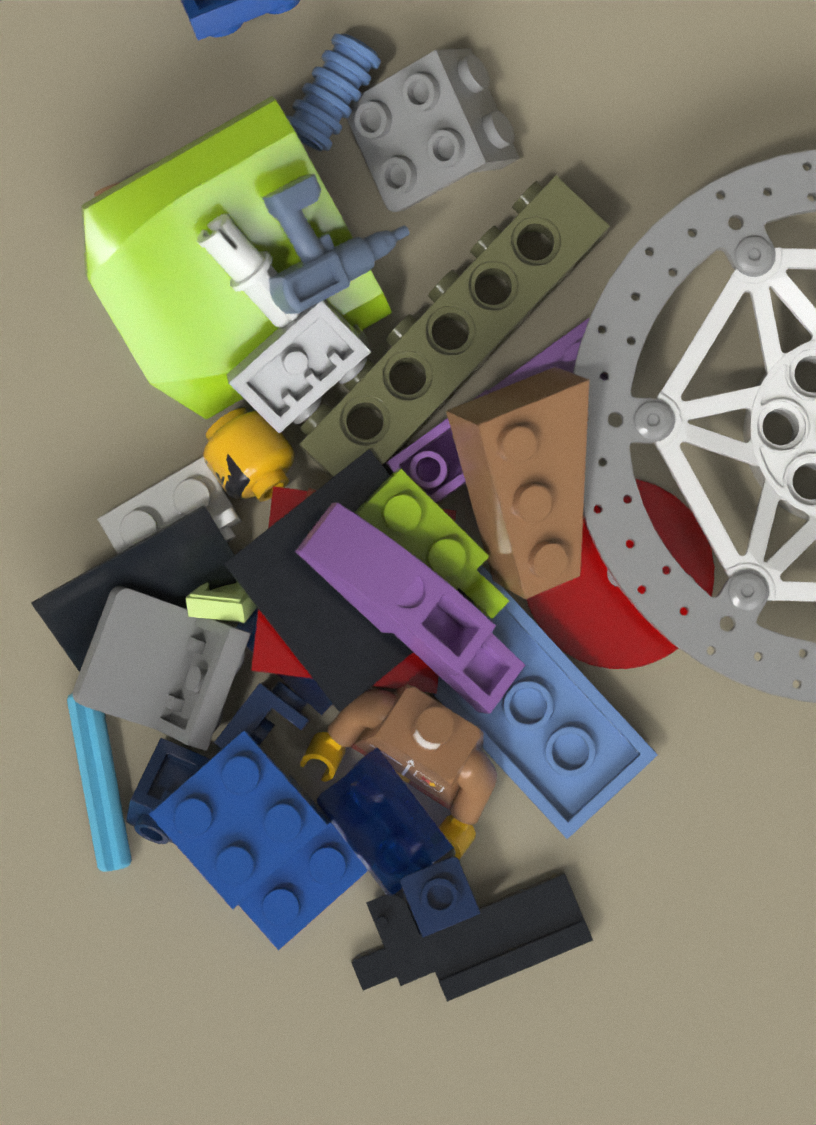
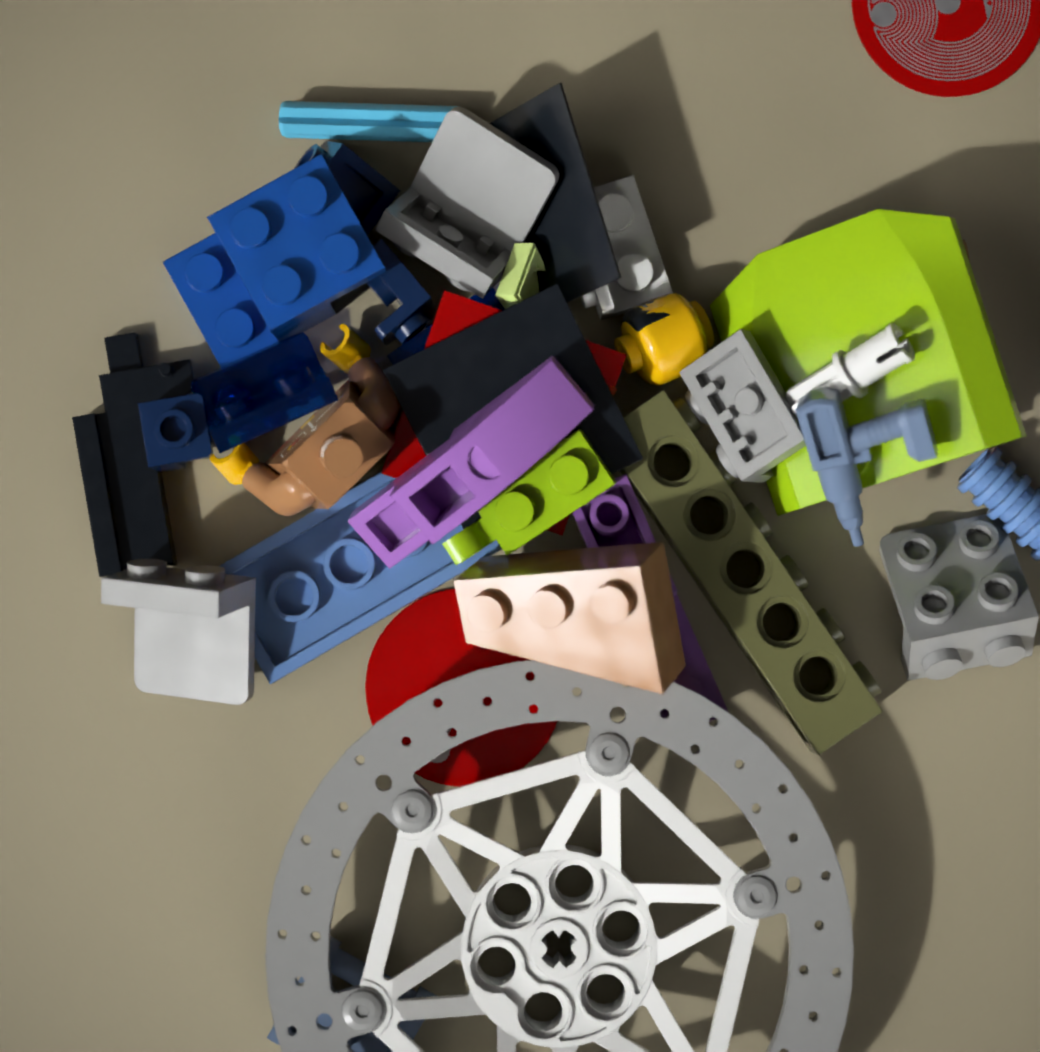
camera: 100 degrees right, 0 degrees up
none -> bracket [101,559,256,705]

